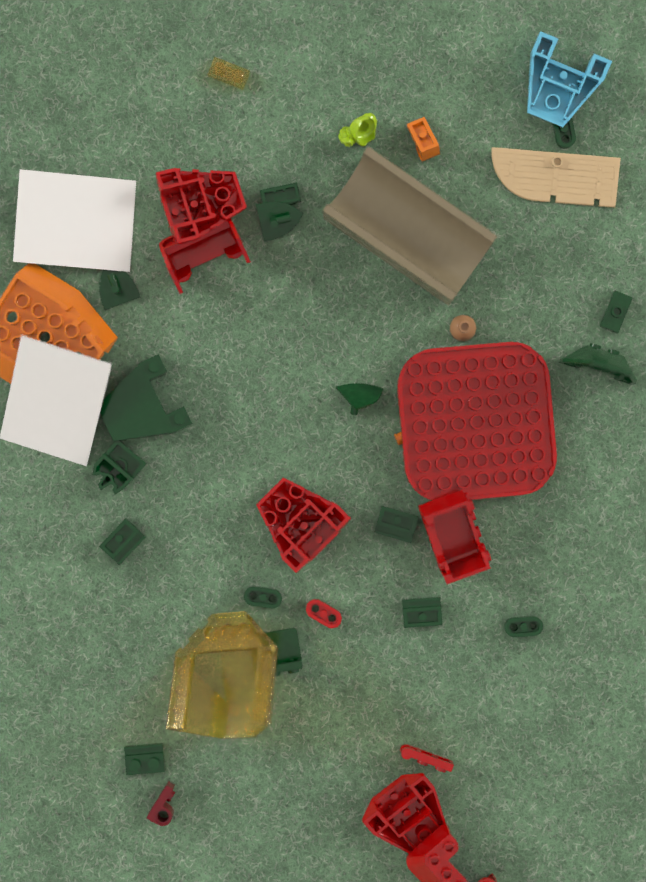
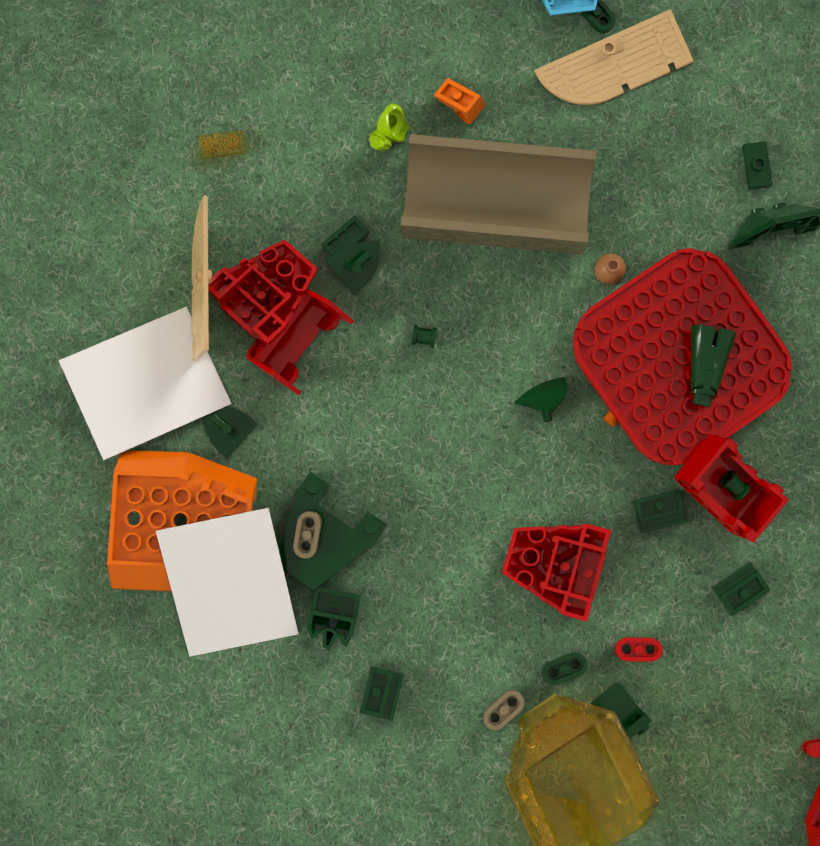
camera: 30 degrees left, 5 degrees down
none -> tan door [192,195,212,361]
none -> dark tan plate [293,511,322,558]
none -> dark green bush [411,324,437,348]
none -> dark tan plate [483,690,524,730]
none -> dark green piece [691,324,737,407]
none -> dark green bush [719,470,750,501]

